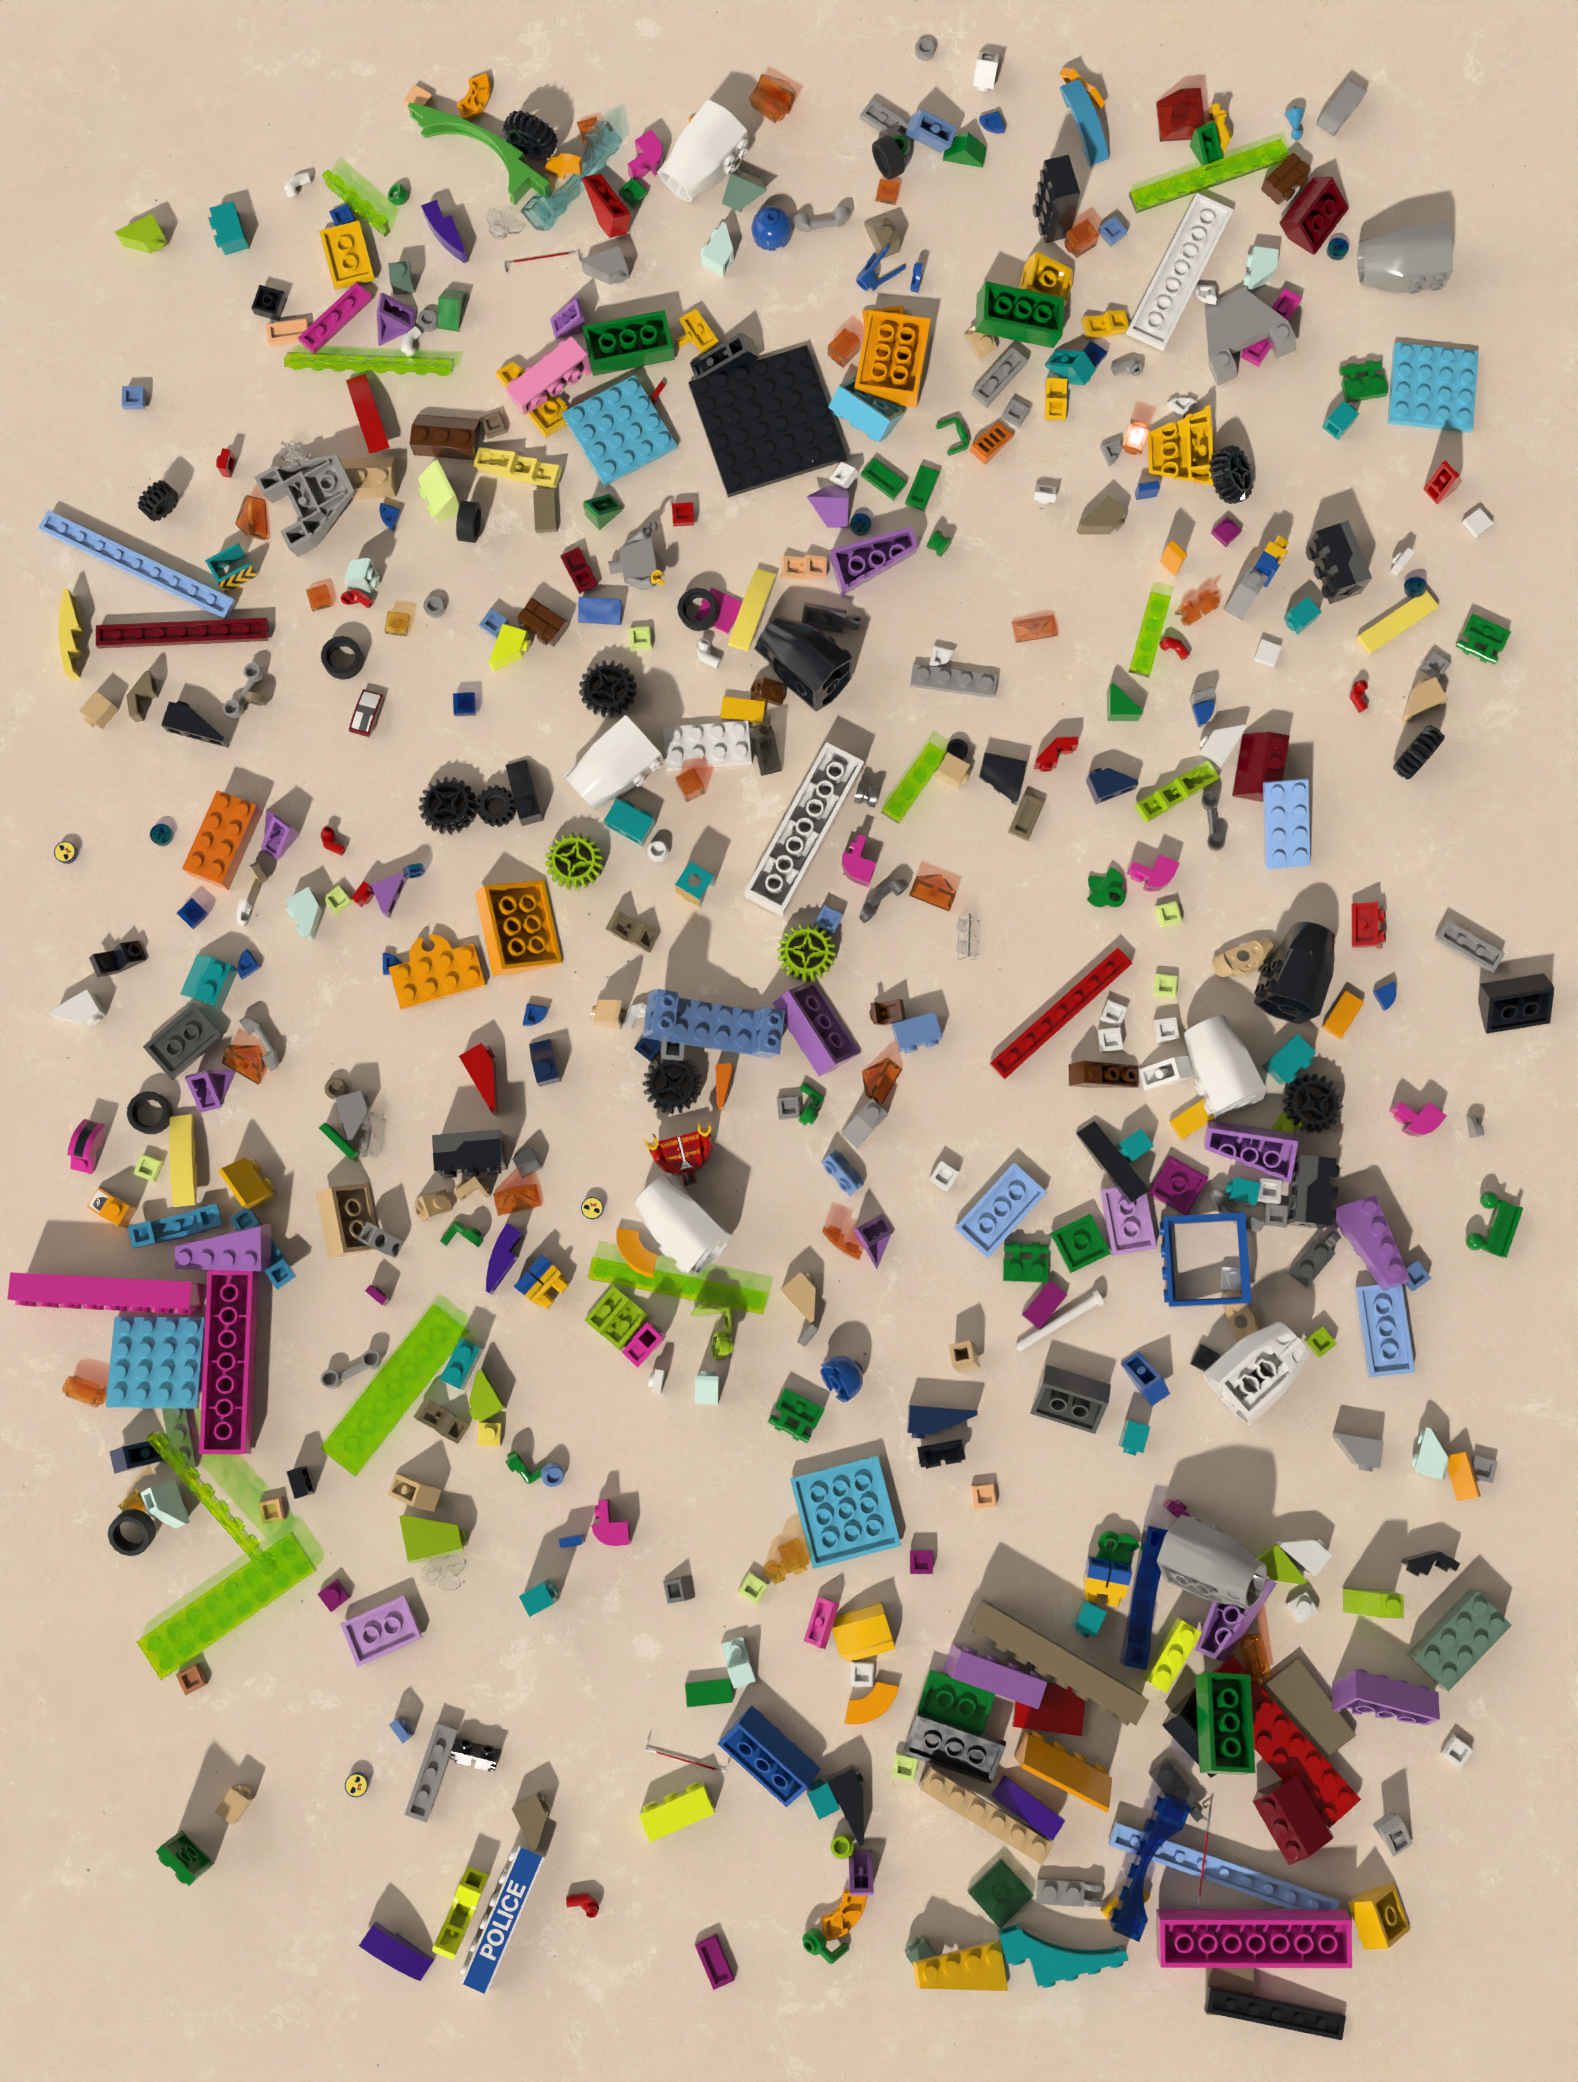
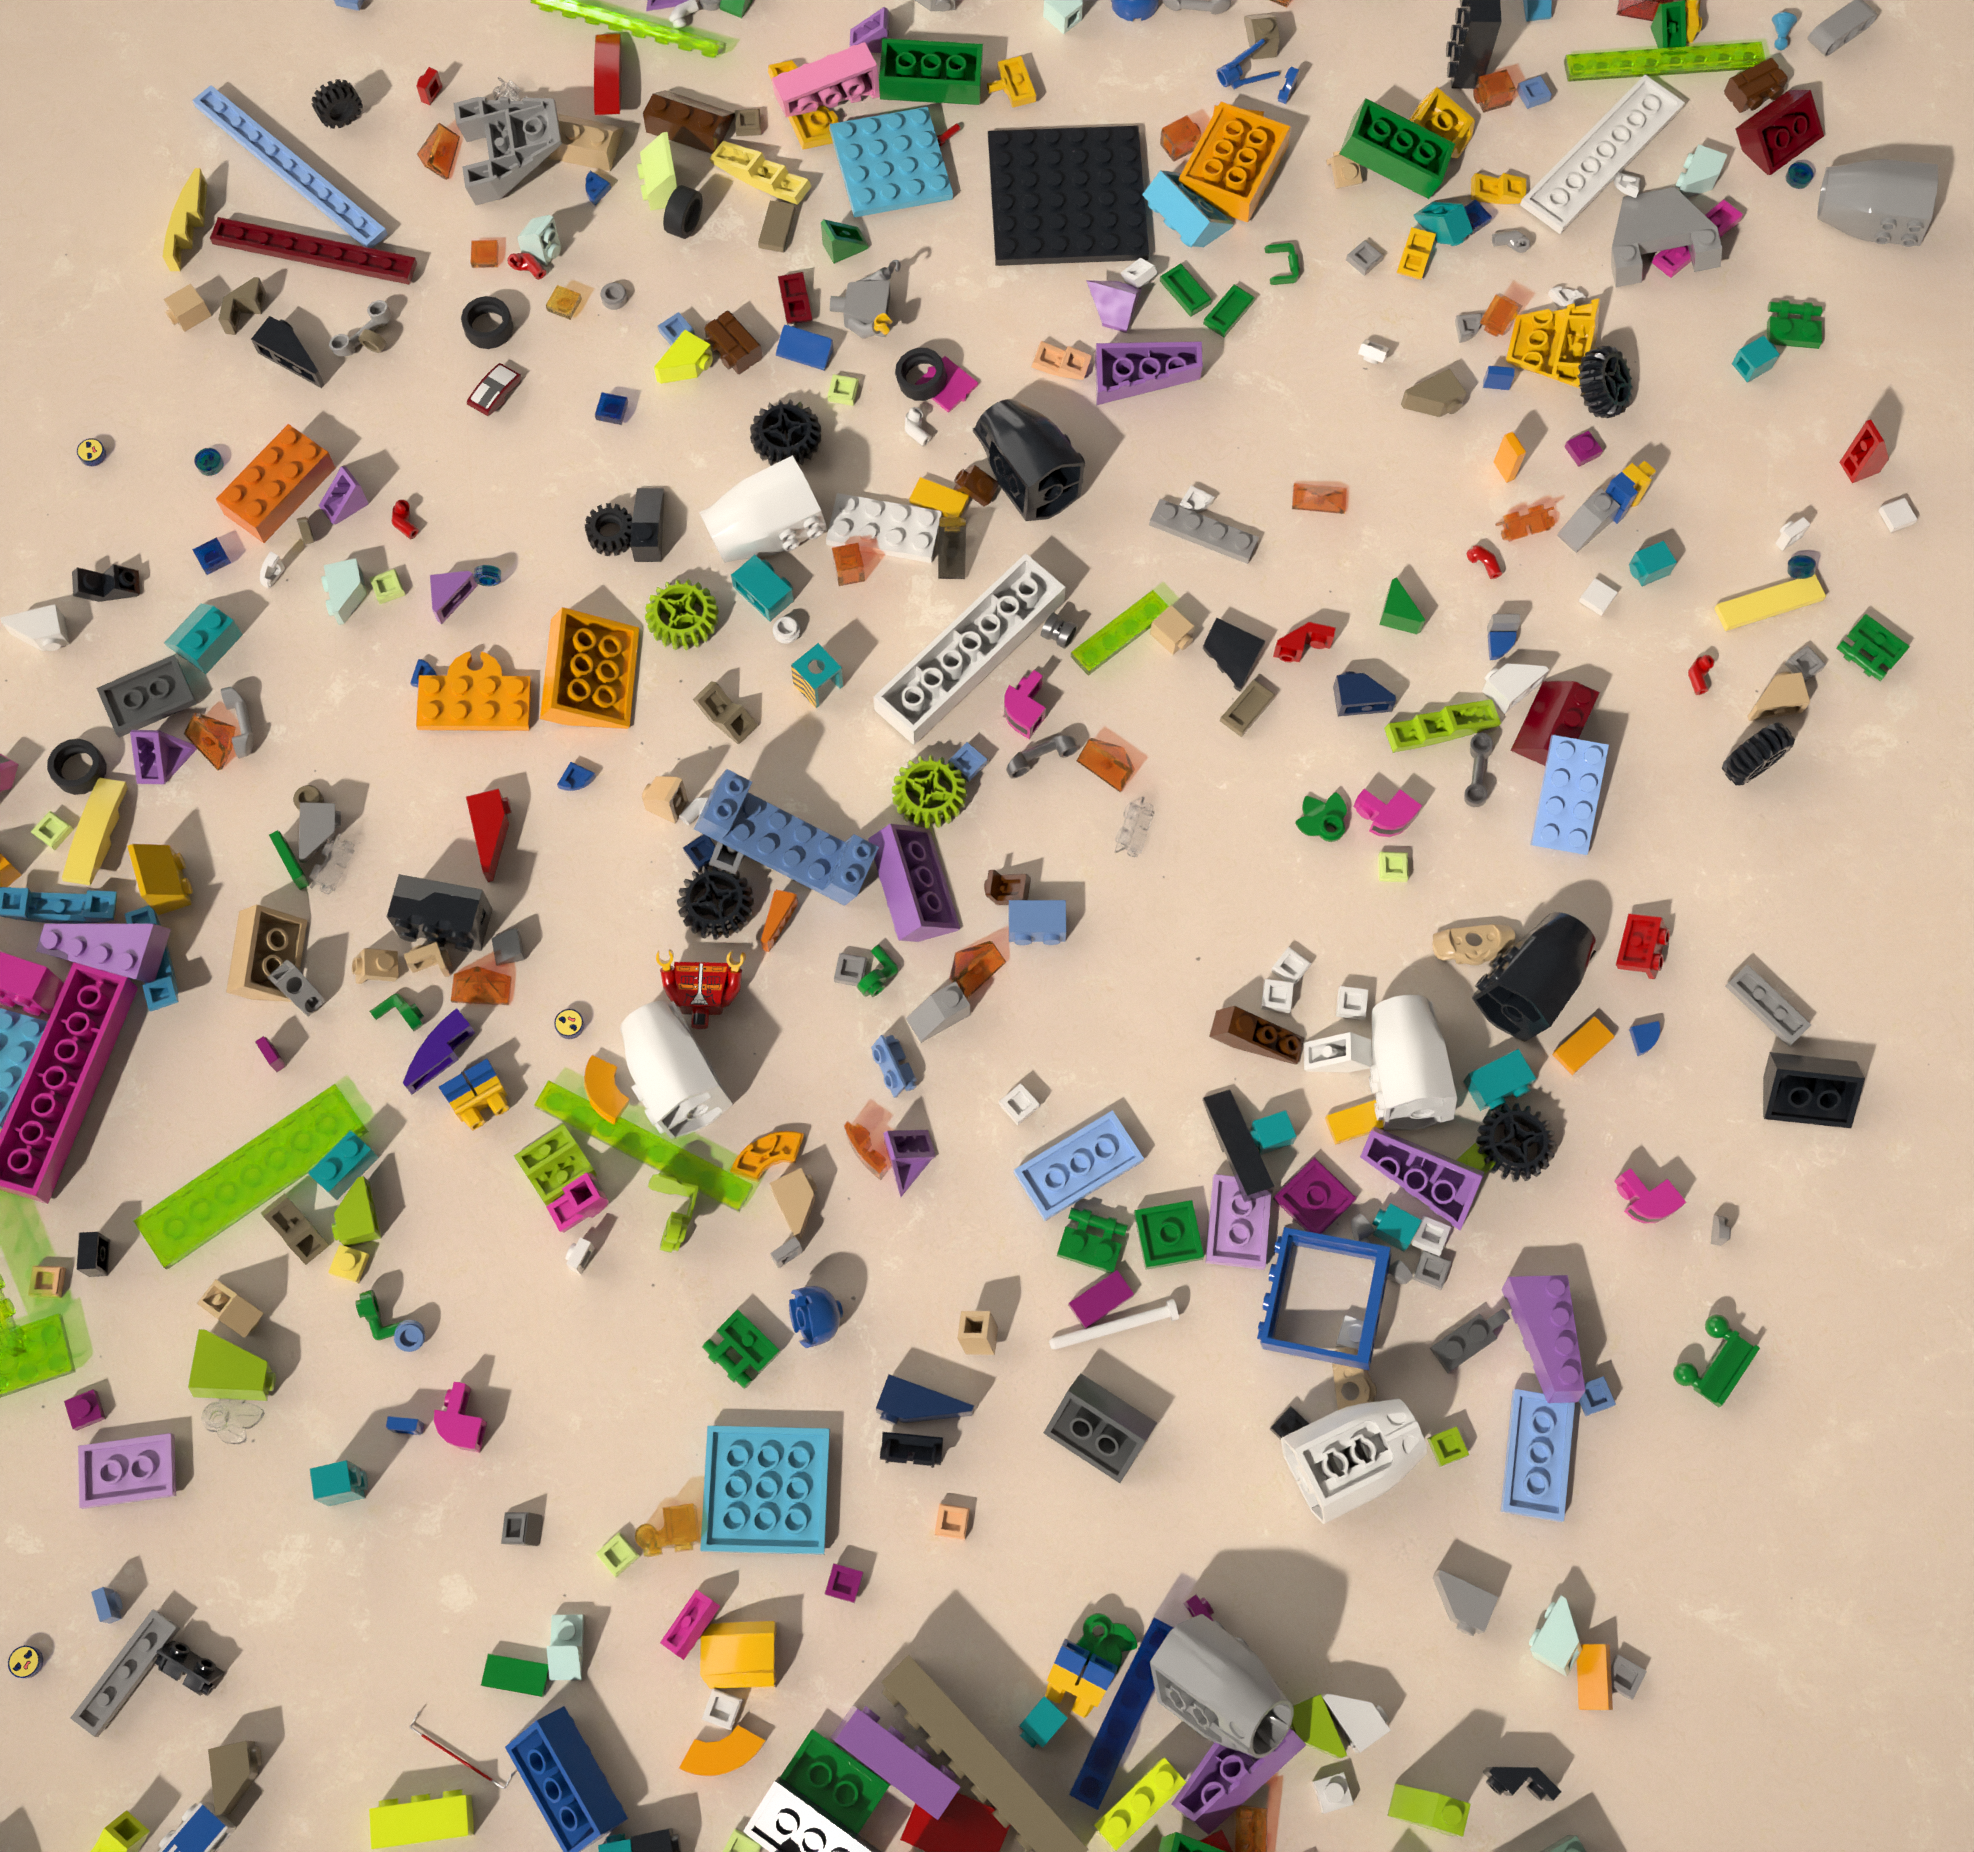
camera: 15 degrees right, 10 degrees down
teal piece [205,543,257,593] -> none
blue tile [237,949,261,980] -> none
light grey bar [321,1349,381,1389] -> none
red plate [351,881,374,908] -> none
black gear [419,777,477,835] -> none
dark blue slope [529,1039,561,1087] -> none
red plate [672,502,694,527] -> none
black slope [690,332,759,379] -> none
light aqua slope [695,1371,720,1404] -> none
light yellow slope [728,568,776,652] -> none
dark grey plate [802,602,861,633] -> none
tile [850,513,871,536] -> none
green wheel [926,529,952,557] -> none
black tile [946,739,968,760] -> none
orange slope [970,421,1014,465] -> none
light grey plate [971,347,1028,407] -> none
red plate [990,947,1133,1080] -> none
teal brick [1118,1420,1150,1456] -> none
blue slope [1121,1351,1170,1406] -> none
clear neon green plate [1128,591,1171,678] -> none
yellowish green tile [1153,973,1178,998] -> none
piece [1287,1154,1339,1229] -> none
black piece [1306,520,1372,604] -> none
medium azure plate [1387,342,1478,433] -> none
none -> light orange tile [730,1131,804,1182]

